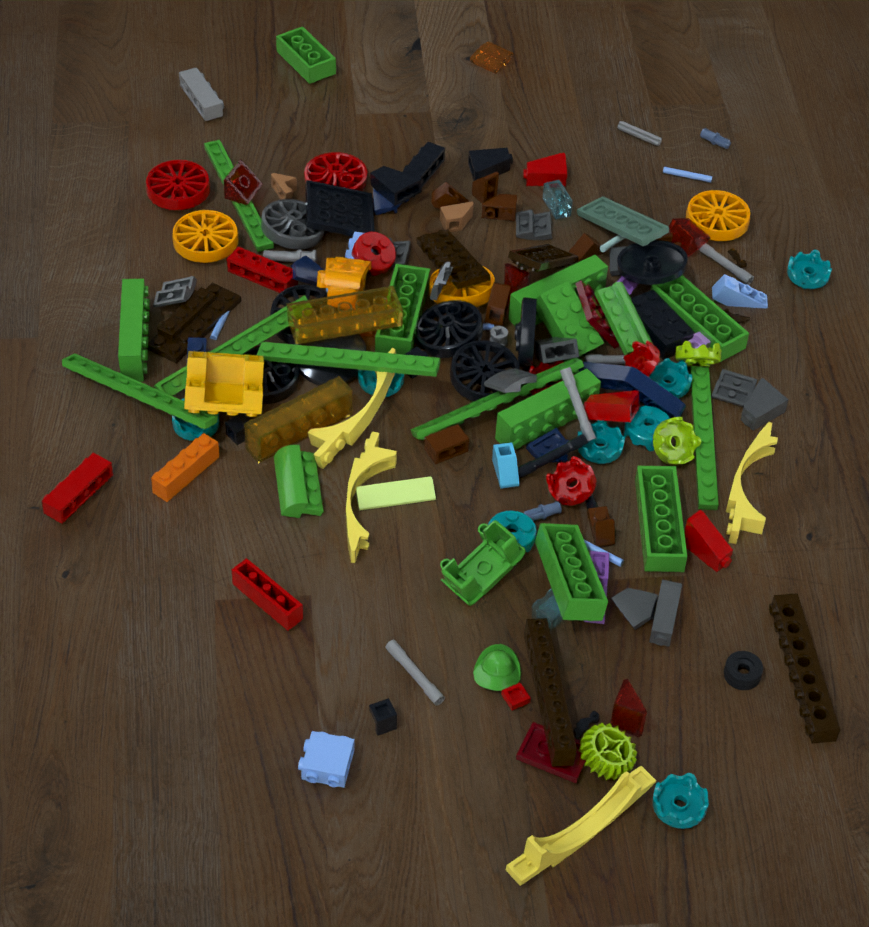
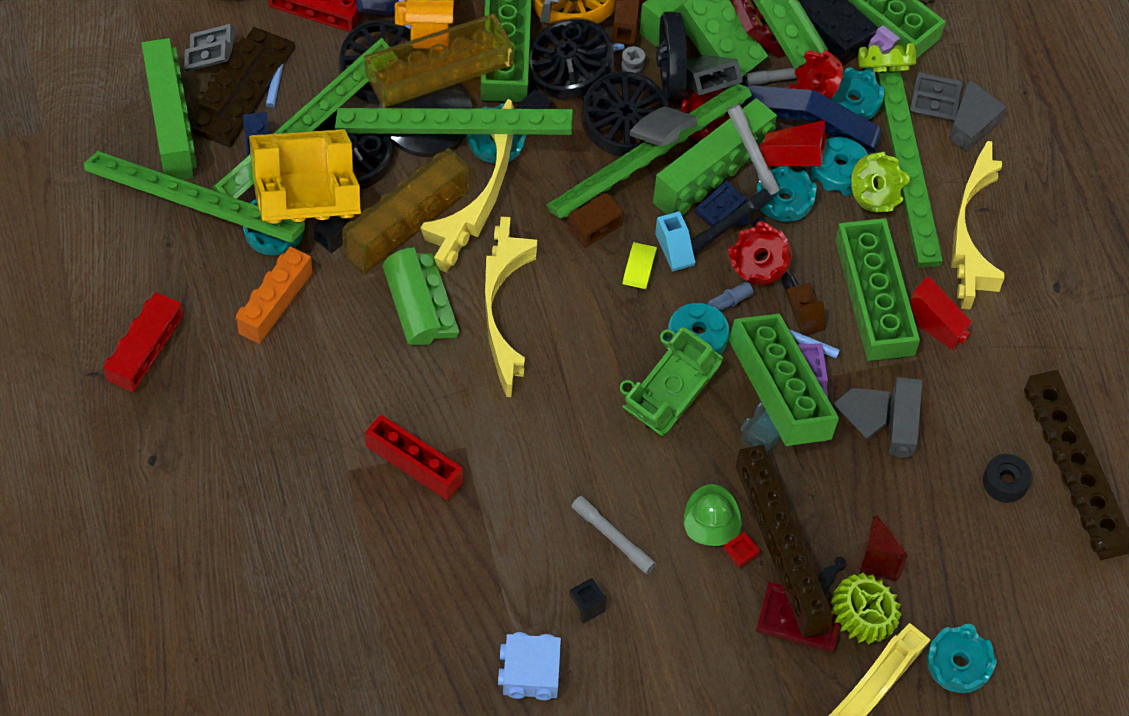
camera: 10 degrees left, 10 degrees up
yellowish green slope [356,476,436,511] -> none
none -> neon yellow slope [623,242,657,289]

